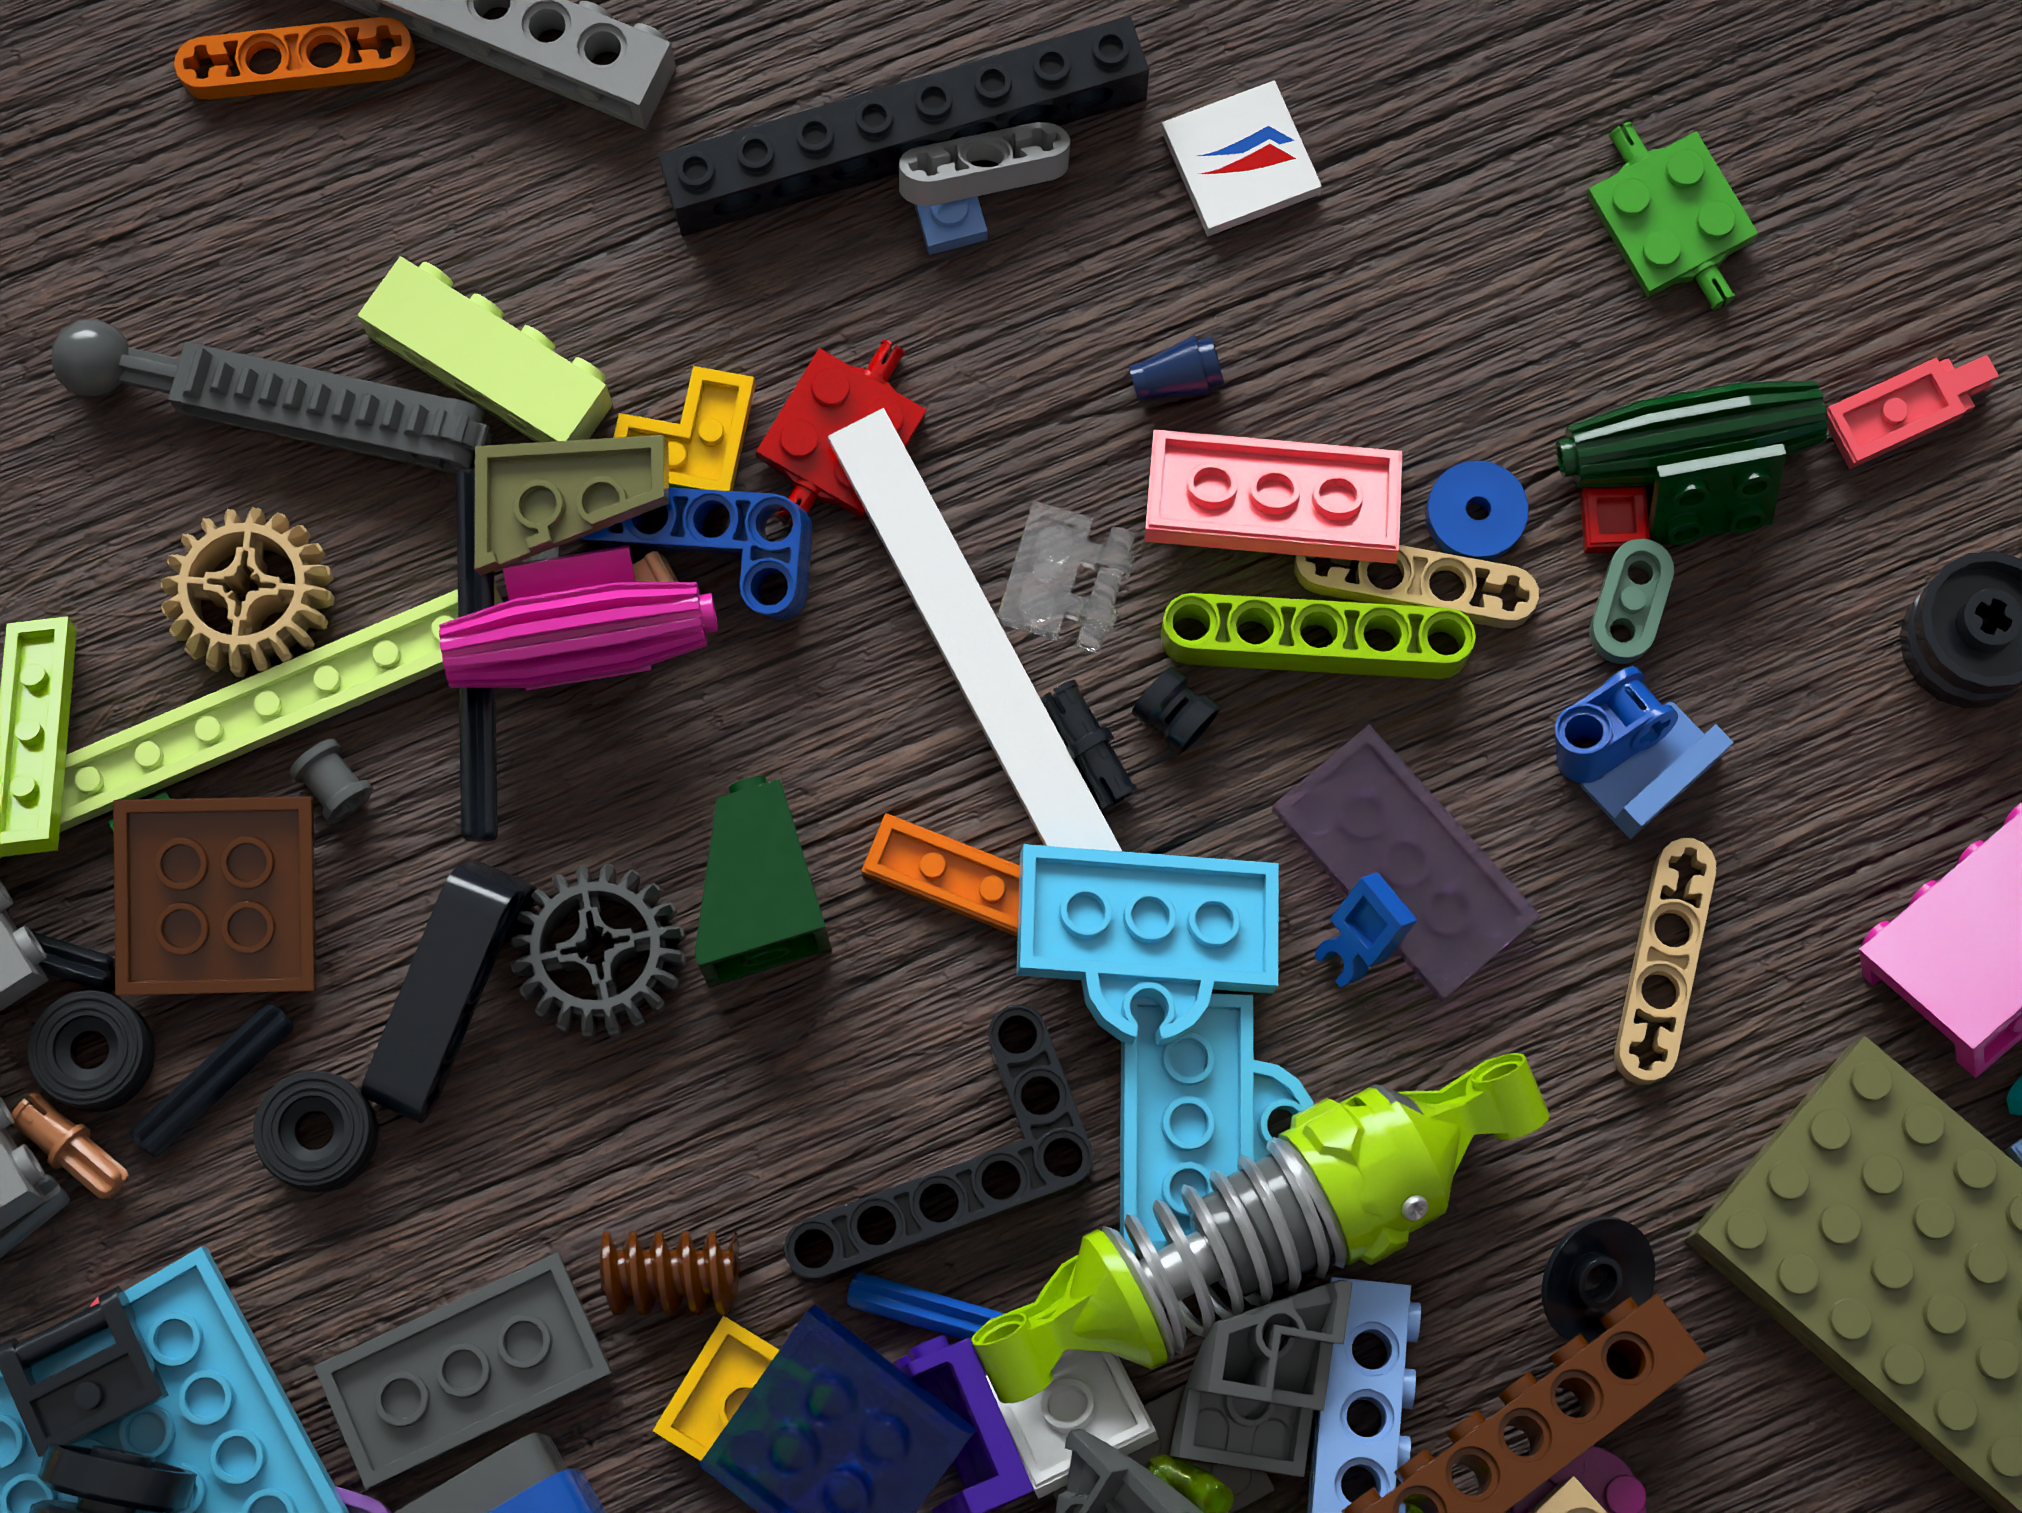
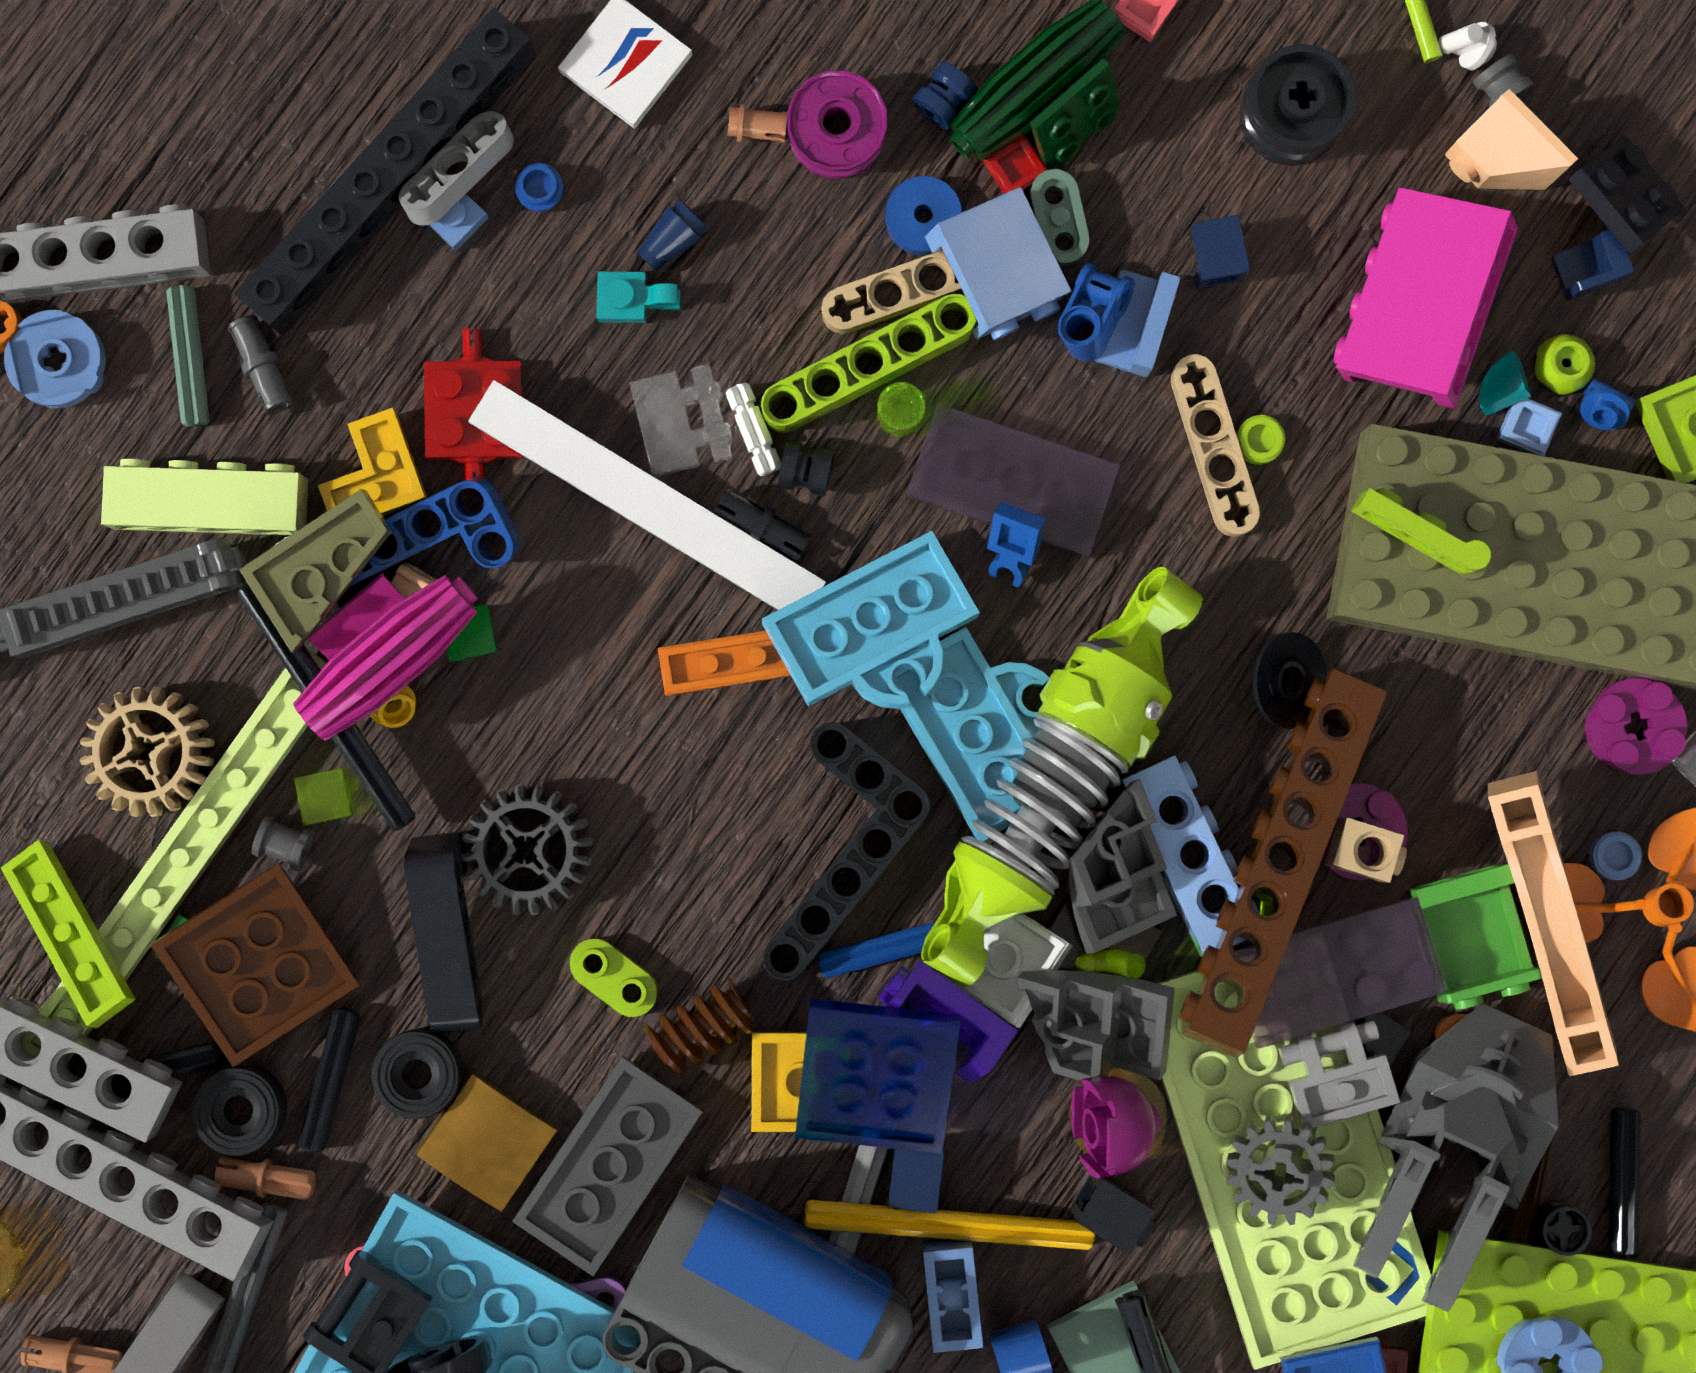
camera: 30 degrees left, 10 degrees up
dark green slope [694,776,832,988] -> none
tile [1144,430,1402,564] -> none
none -> medium blue plate [4,310,106,408]
none -> sand green axle [166,285,209,427]
none -> dark grey pin [228,315,294,415]
none -> clear neon green tile [294,768,354,826]
none -> yellow plate [370,685,416,728]
none -> pearl gold slope [415,1071,557,1212]
none -> green tile [447,604,499,663]
none -> blue plate [515,163,564,212]
none -> lime plate [570,938,658,1017]
none -> teal plate [596,271,681,323]
none -> white axle [726,383,781,476]
none -> nougat pin [727,103,787,143]
none -> magenta wheel [787,70,887,179]
none -> clear neon green wheel [877,382,925,437]
none -> dark blue wheel [911,61,978,130]
none -> medium blue panel [925,187,1071,341]
none -> dark blue panel [1191,215,1250,290]
none -> lime tile [1236,415,1285,465]
none -> lime plate [1351,487,1491,575]

